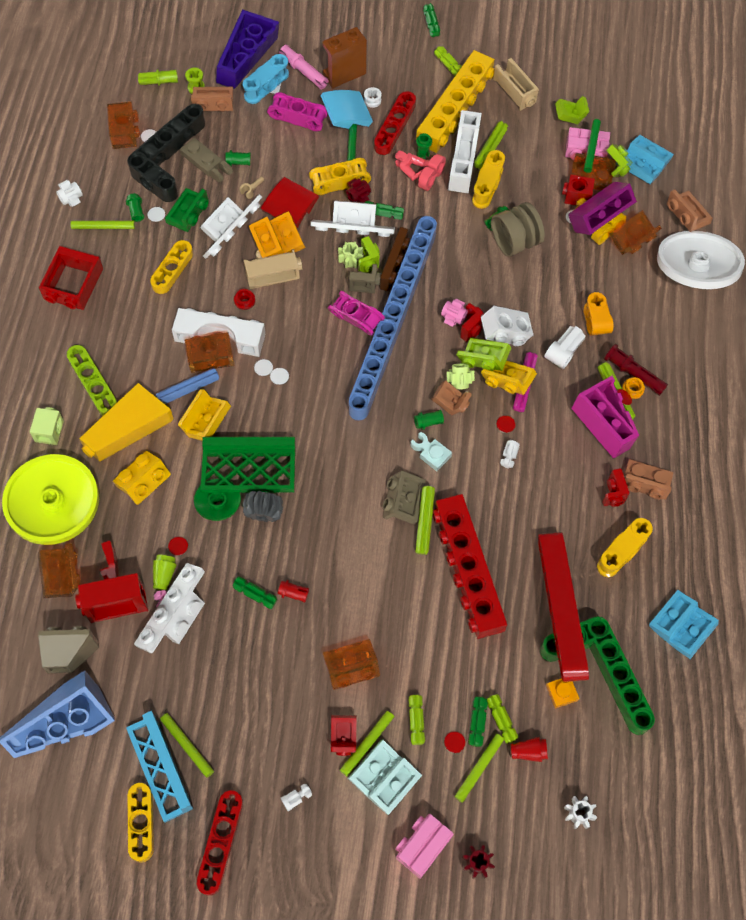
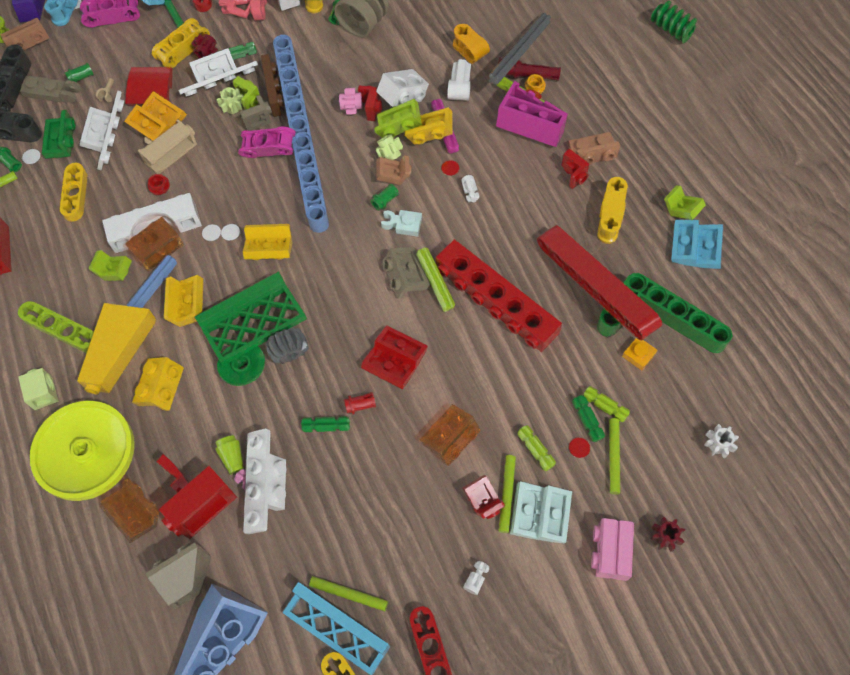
camera: 25 degrees left, 0 degrees up
red sticker [168,537,188,556] -> none
red cone [511,736,548,762] -> none
none -> lime bracket [89,250,132,281]
none -> yellow bracket [243,224,293,260]
none -> red slope [361,325,428,389]
none -> dark grey axle [489,13,551,85]
none -> lime bracket [664,185,706,220]

